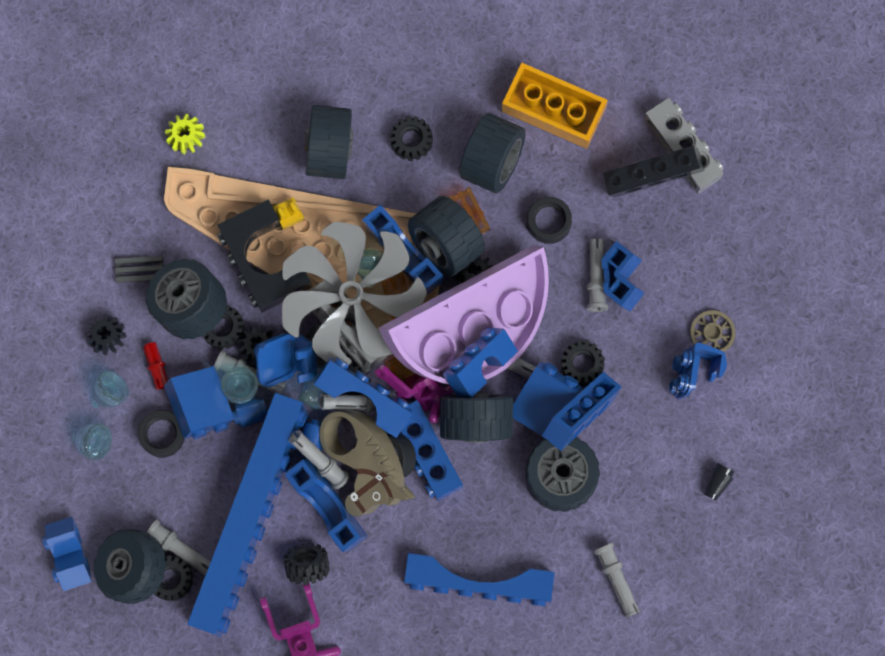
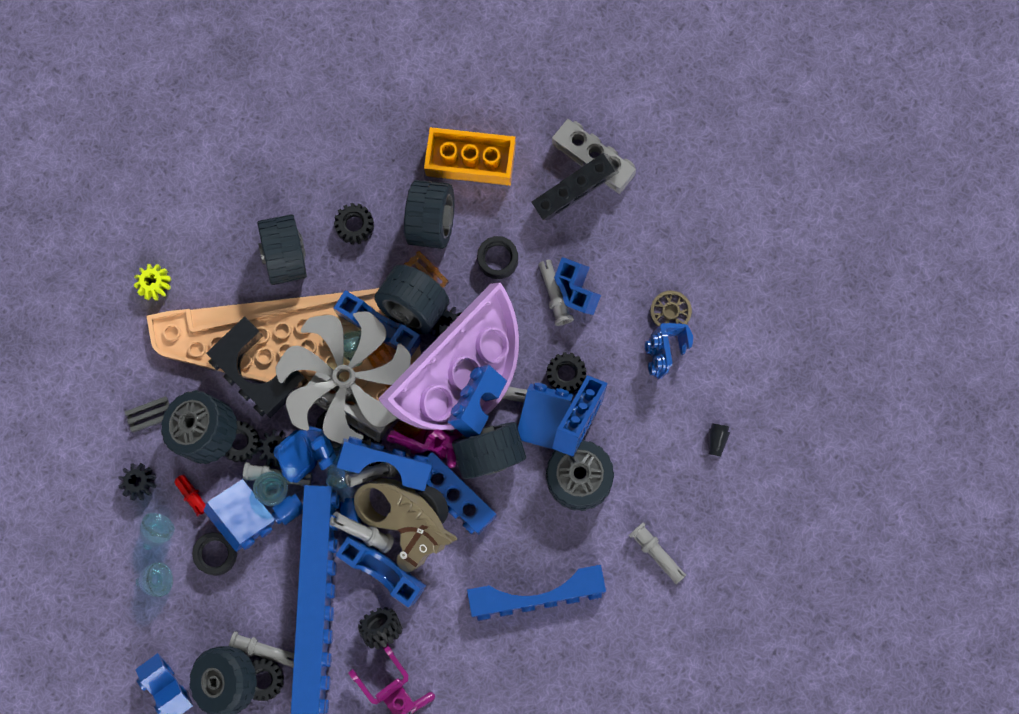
camera: 15 degrees left, 0 degrees up
yellow tile [273,197,305,230] -> none

